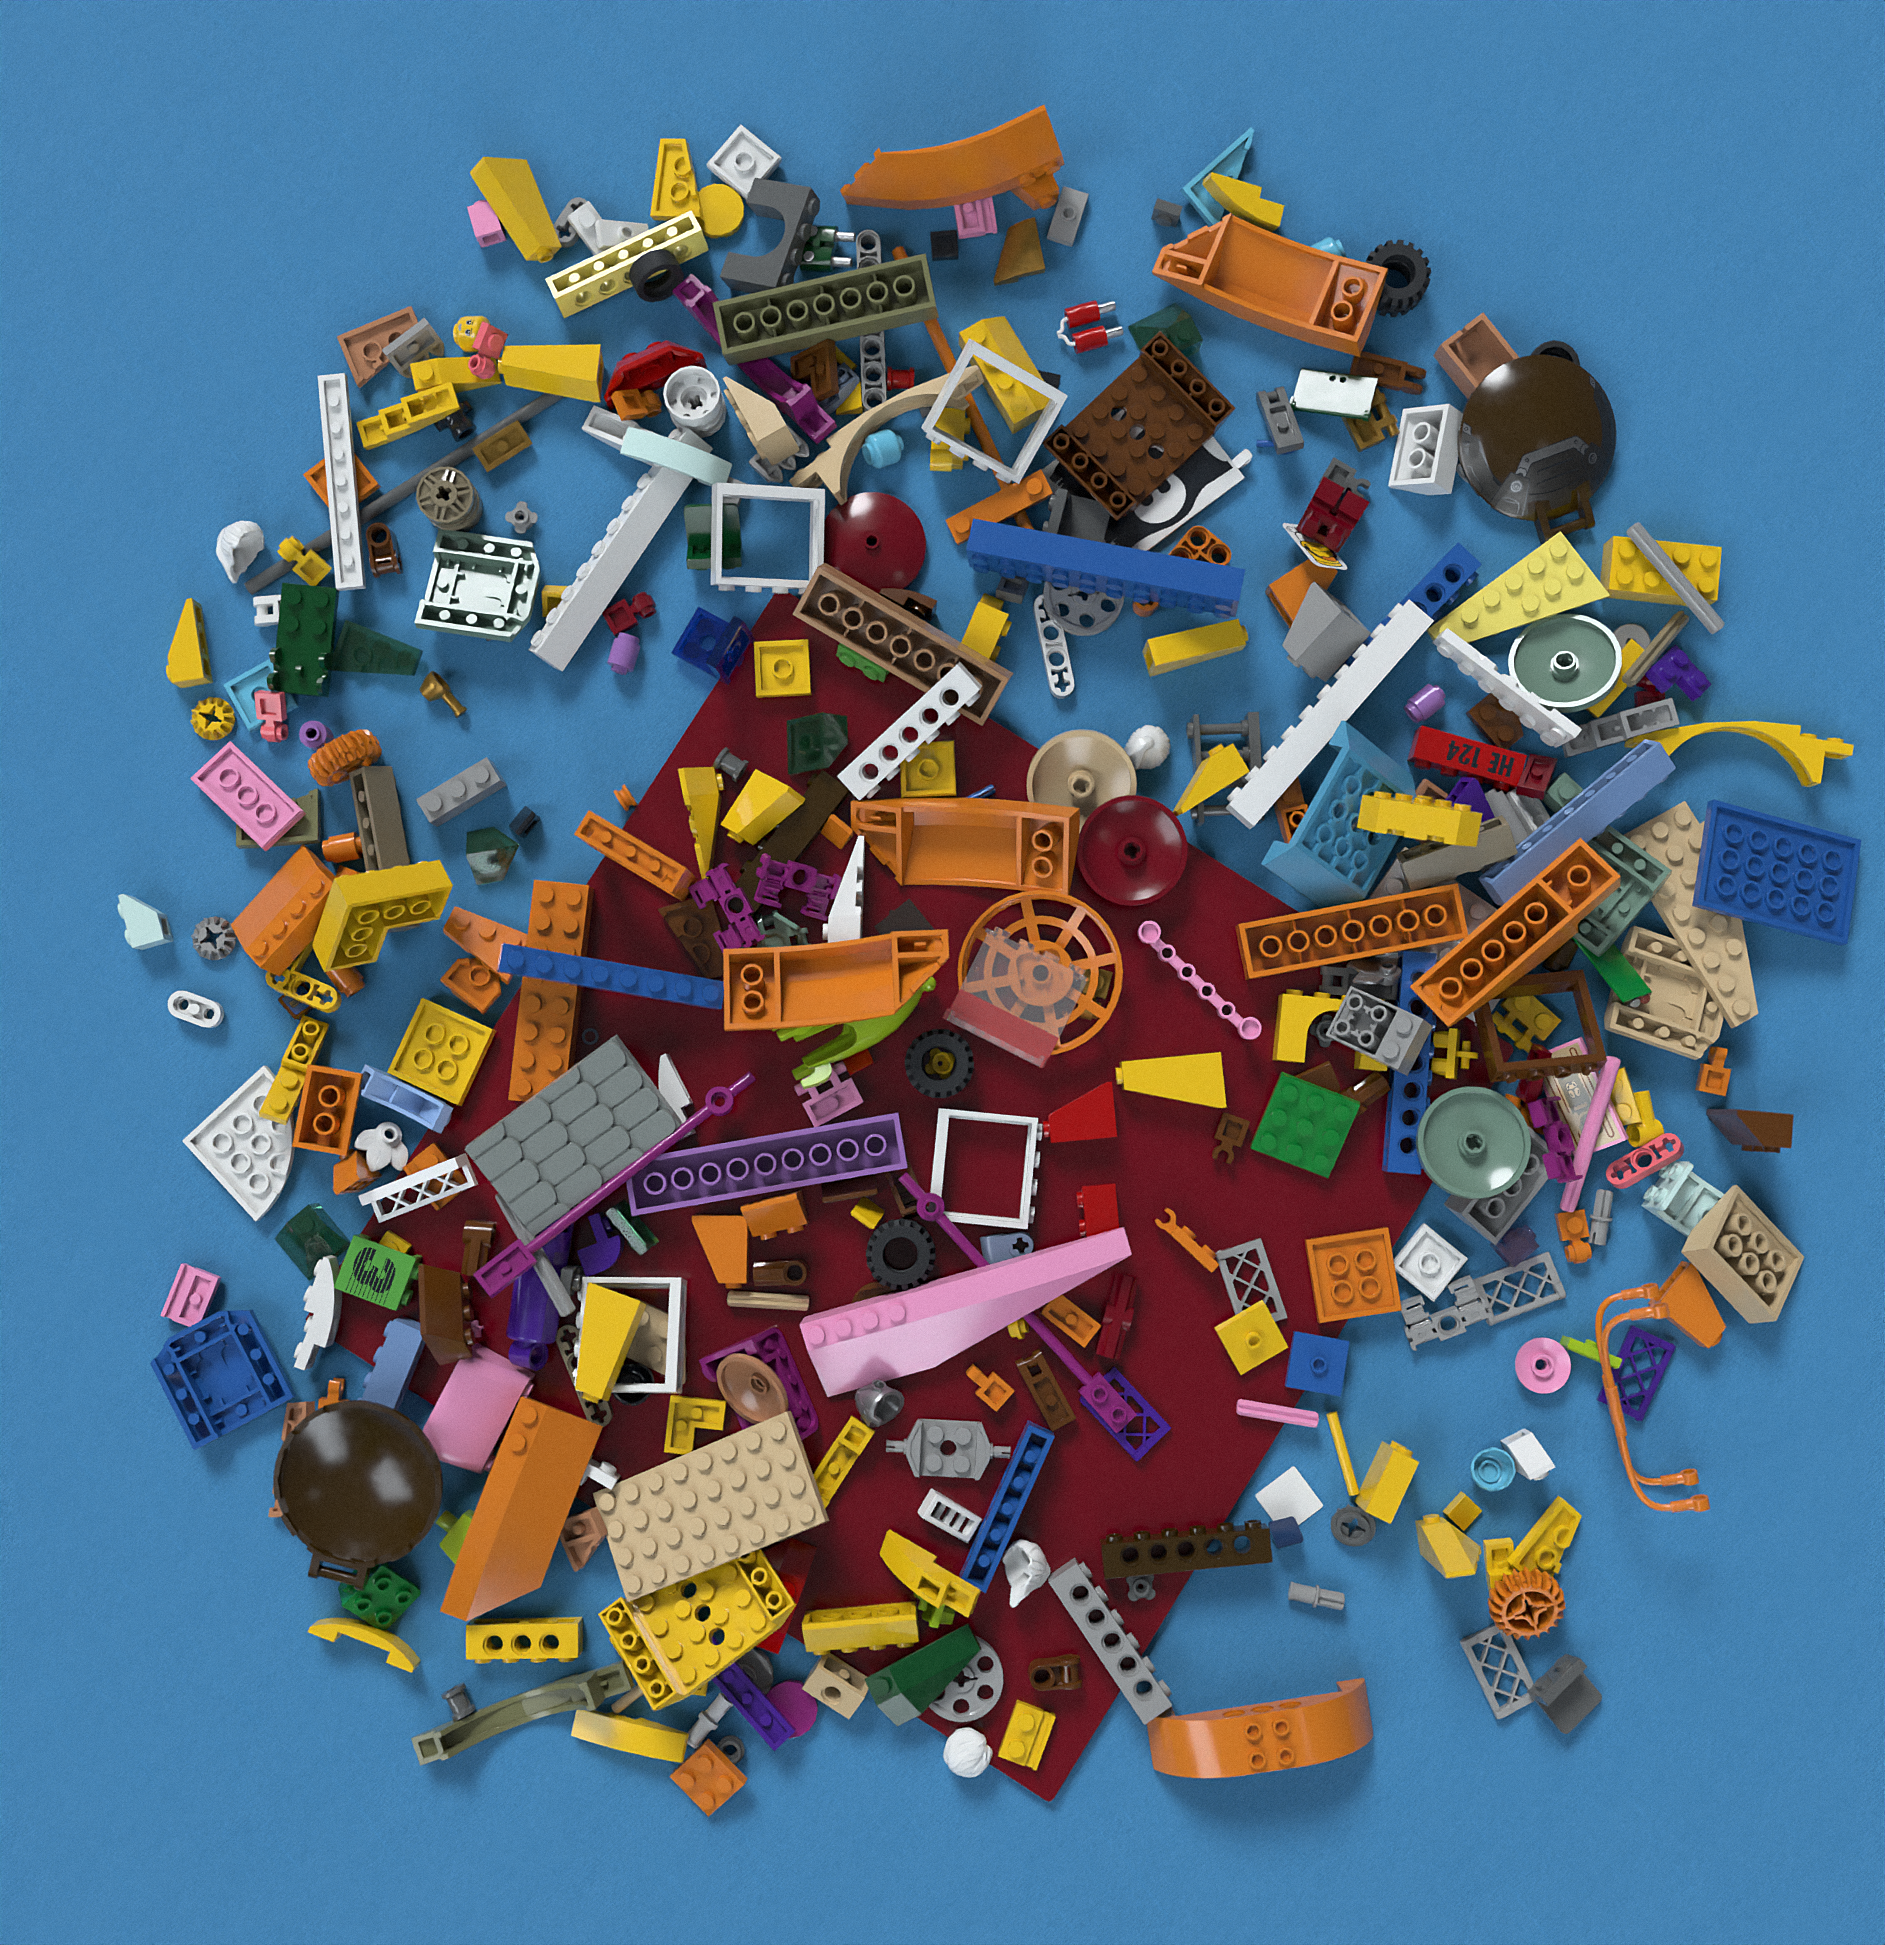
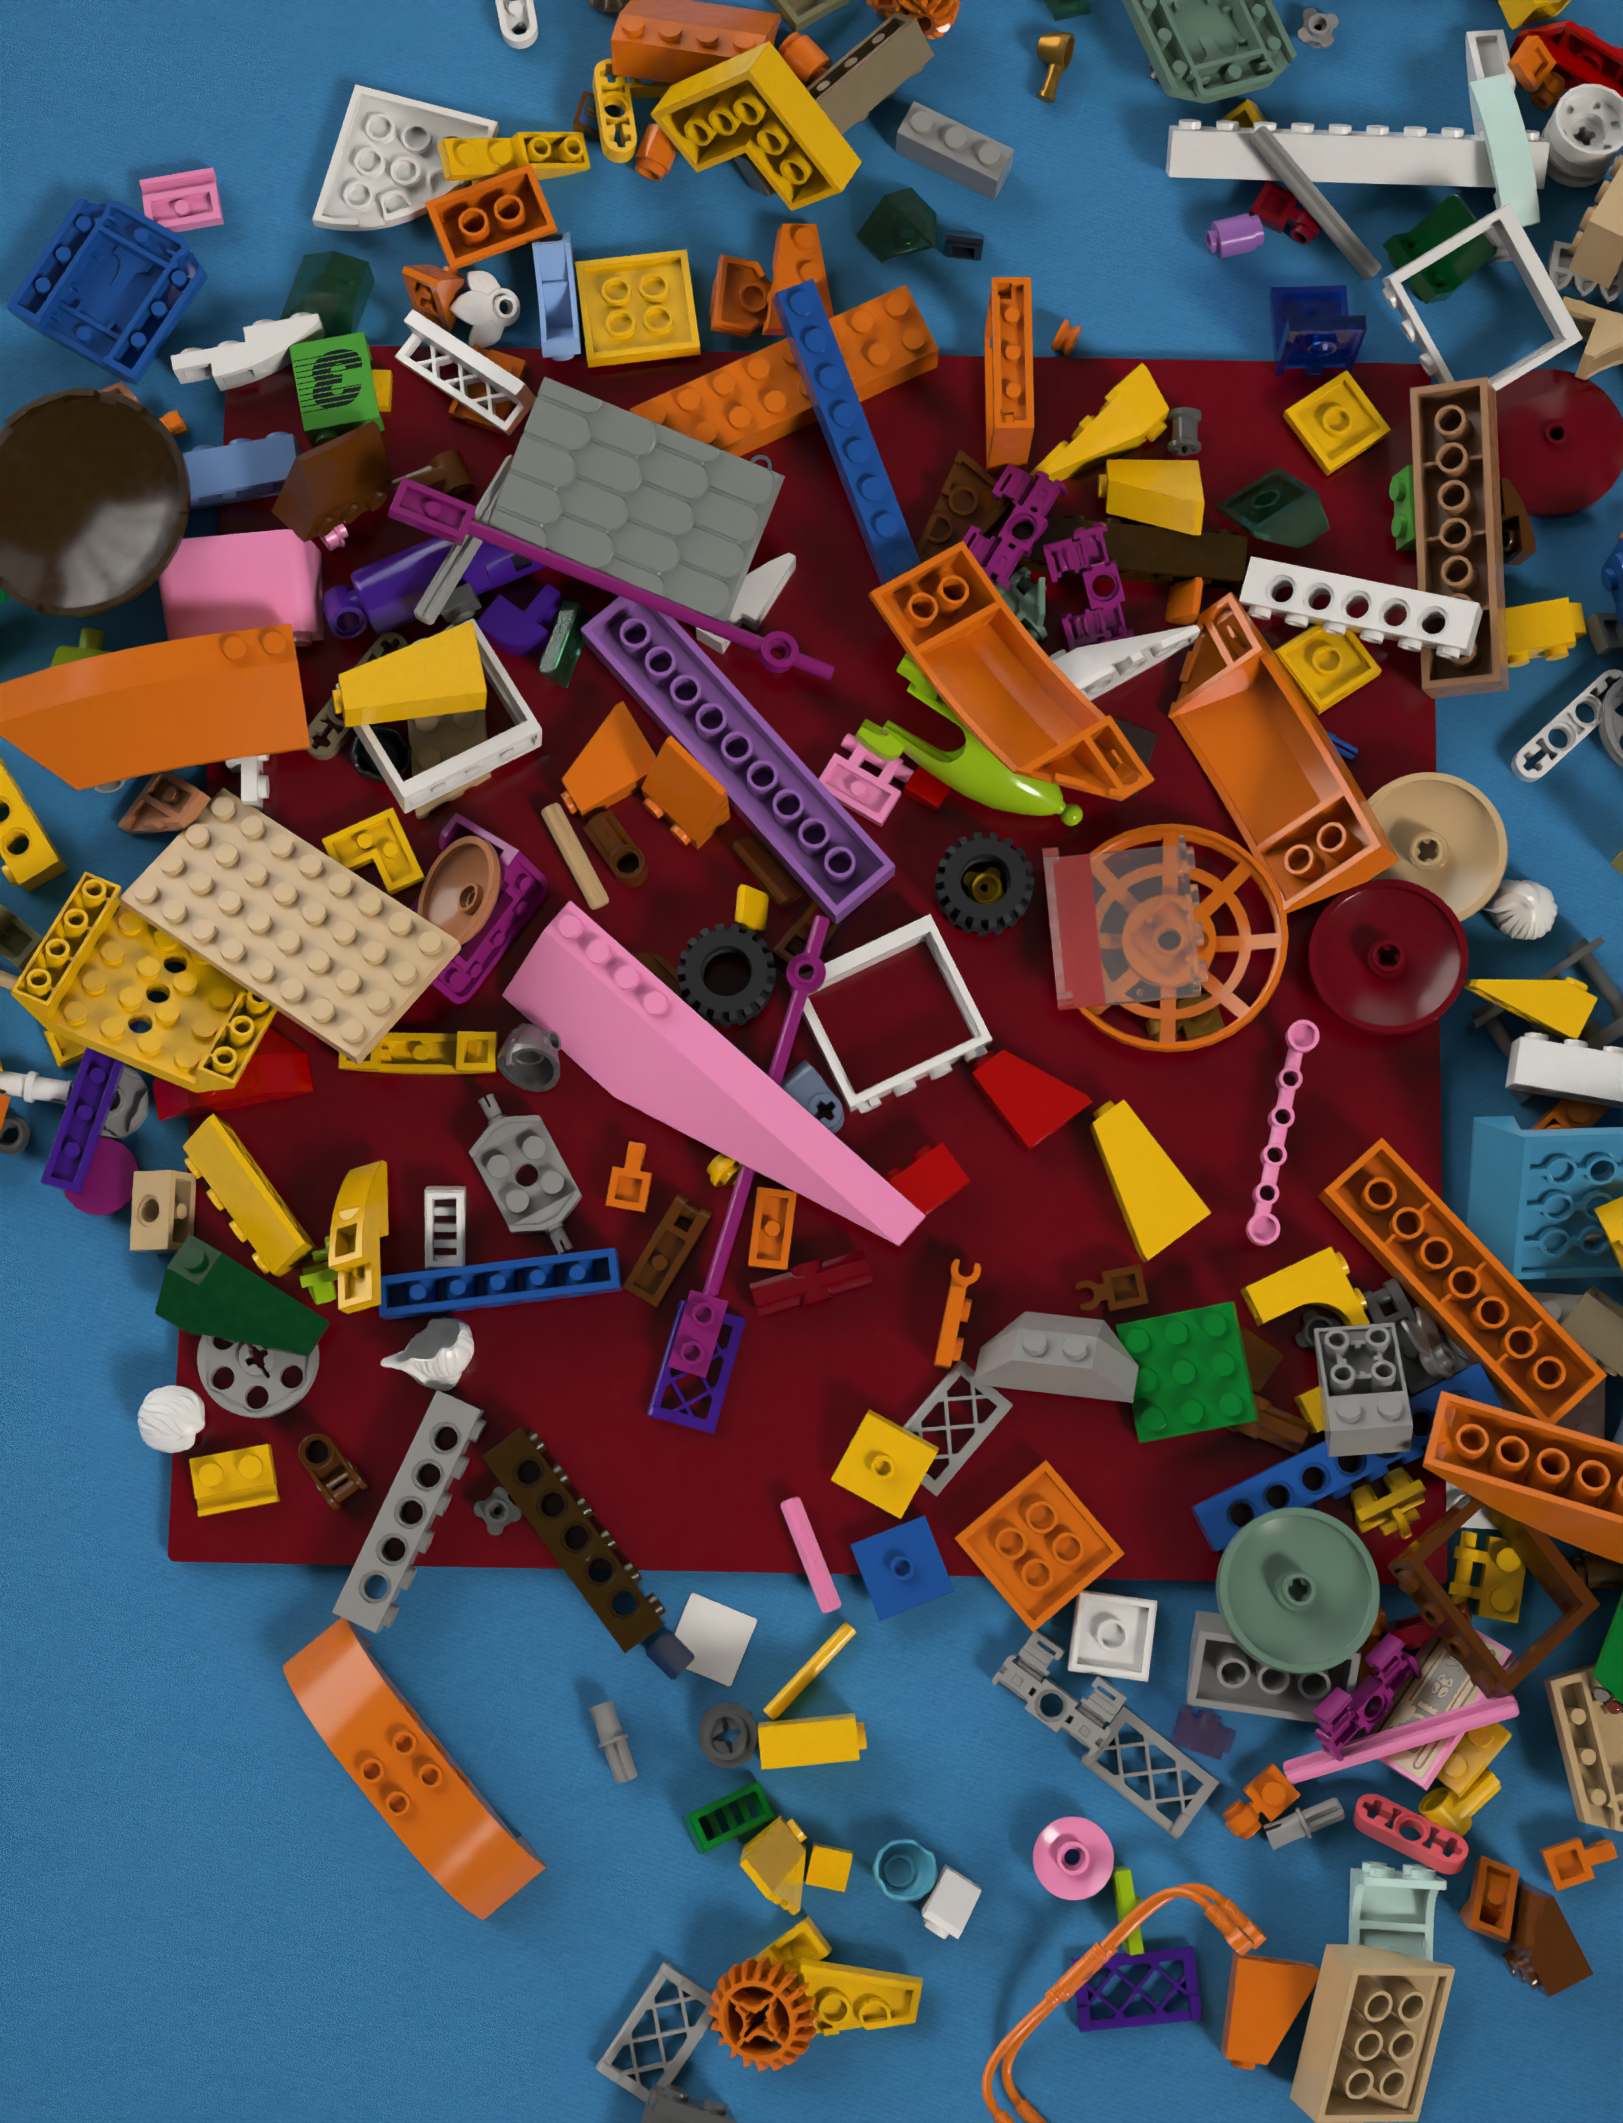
camera: 60 degrees right, 5 degrees down
none -> green slope [682,1780,776,1854]
none -> light grey wedge [974,1311,1139,1403]
none -> light grey axle [1249,126,1381,280]
none -> orange slope [1459,1855,1520,1943]

